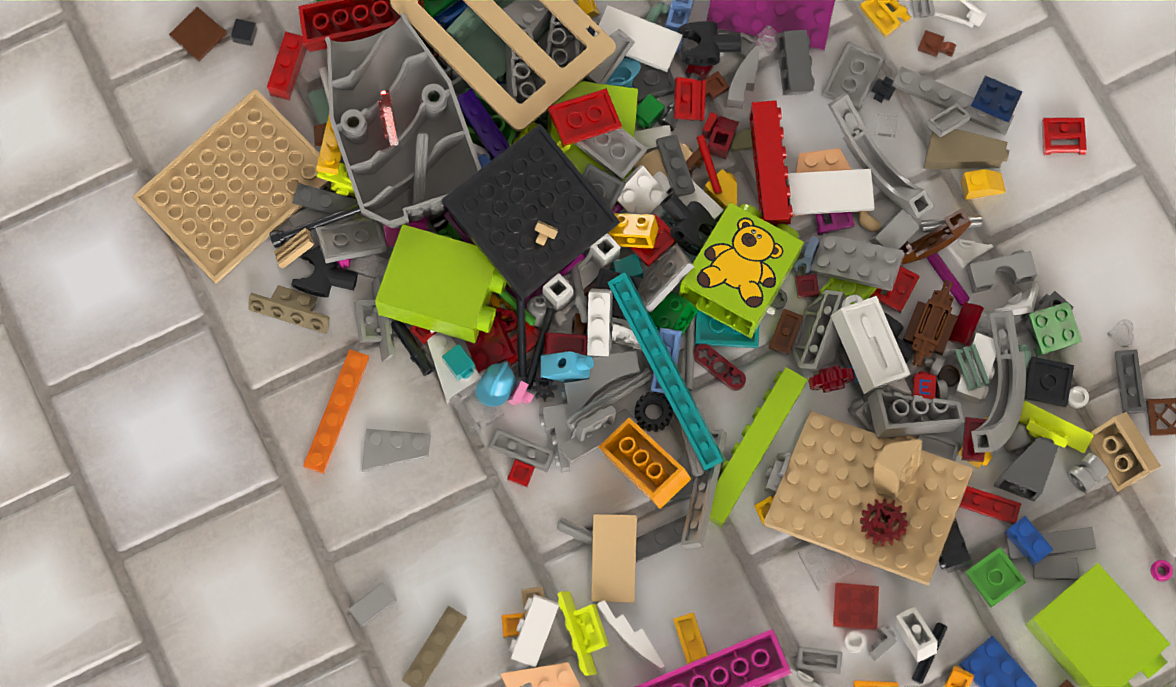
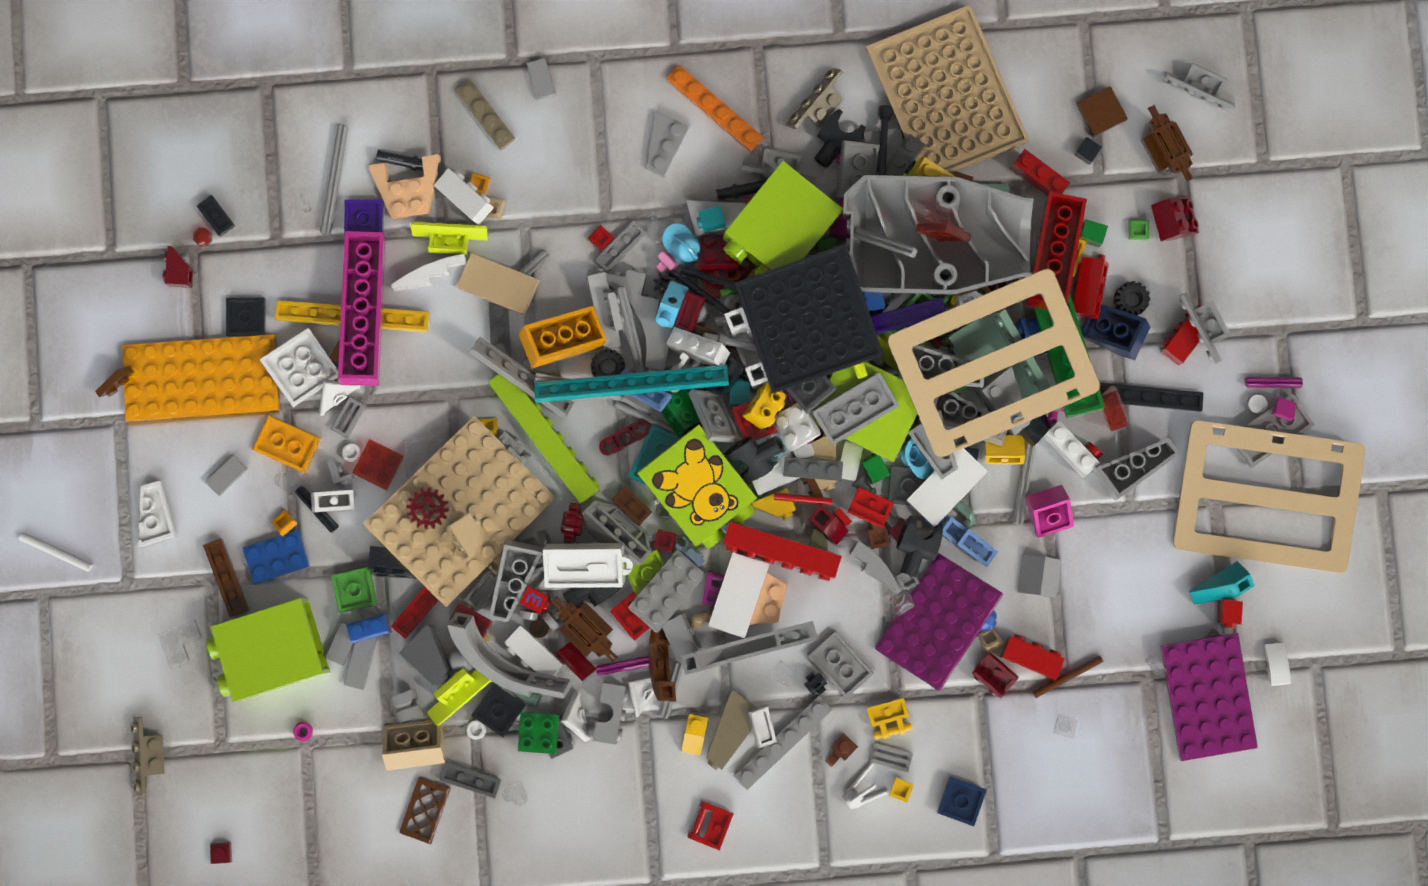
camera: 110 degrees right, 10 degrees up
tan tile [274,228,314,269] -> none
tan tile [535,220,558,246] -> none
red tile [548,88,622,147] -> none
dark grey brick [776,30,815,96] -> none
sand green tile [954,344,990,391] -> none
dark blue plate [971,75,1023,123] -> none

